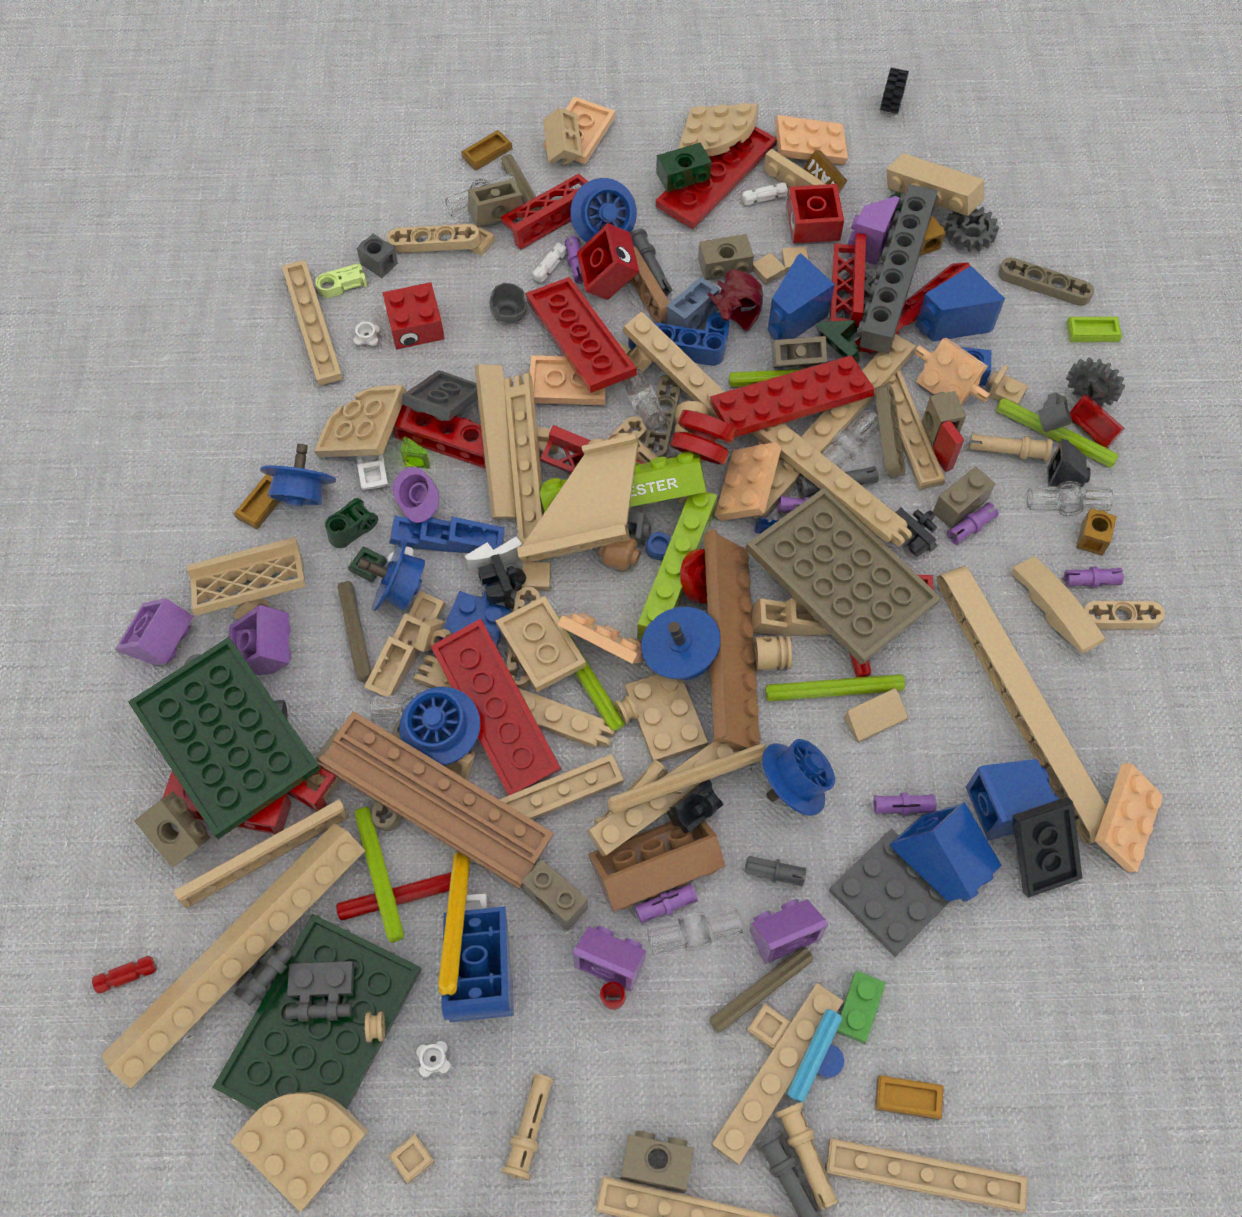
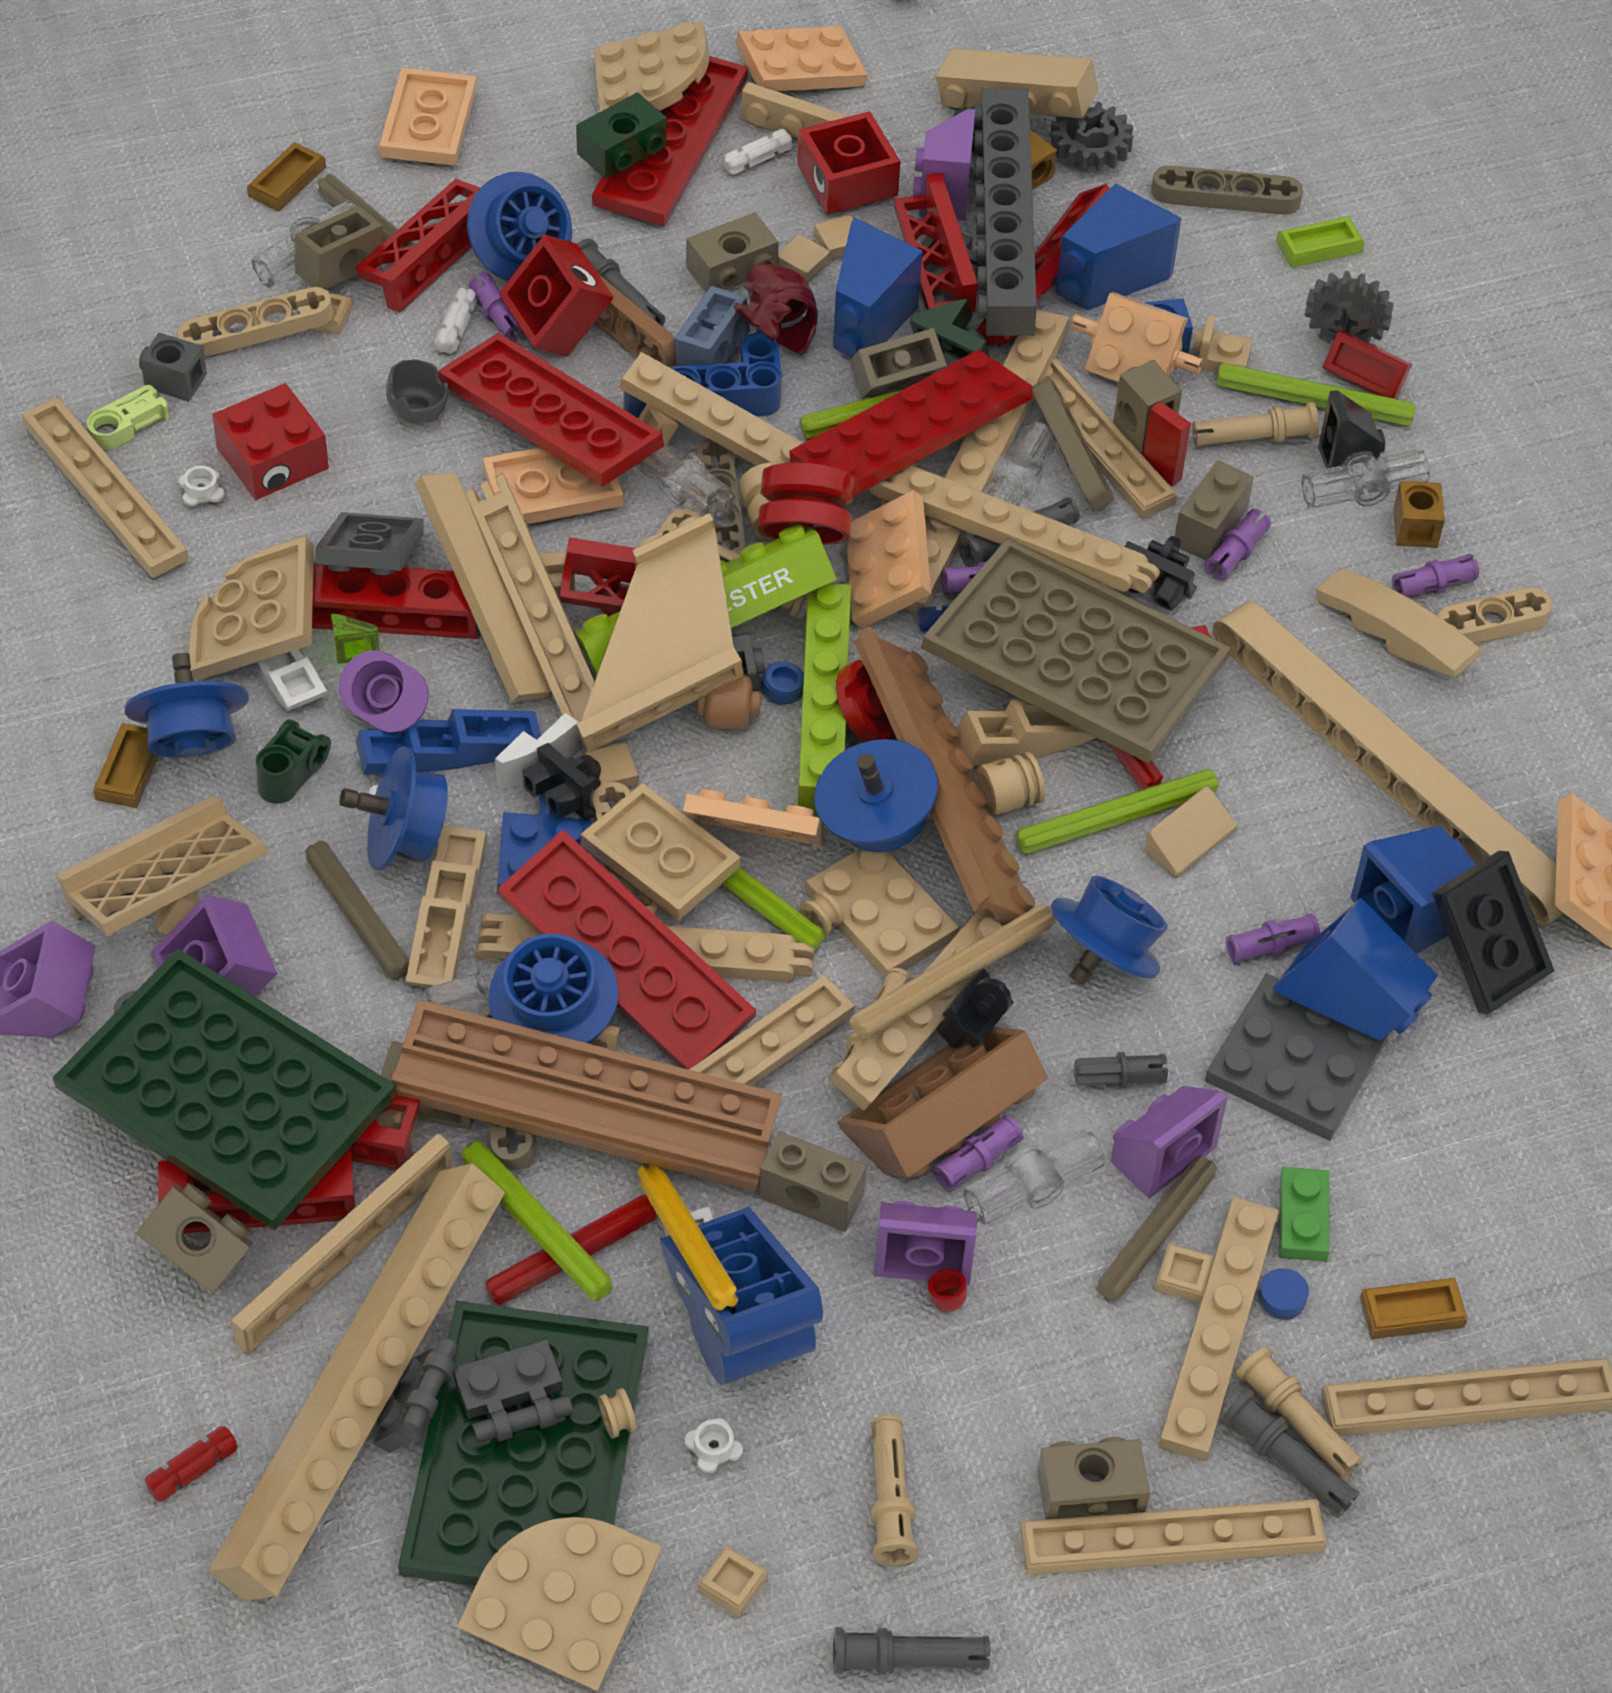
camera: 20 degrees left, 10 degrees down
dark green tile [348,546,387,583] -> none
tan tile [414,618,451,652] -> none
tan hinge [543,108,582,165] -> none
medium azure axle [787,1009,842,1103] -> none
pearl gold tile [804,150,848,193] -> none
dark grey piece [1038,392,1072,432] -> none

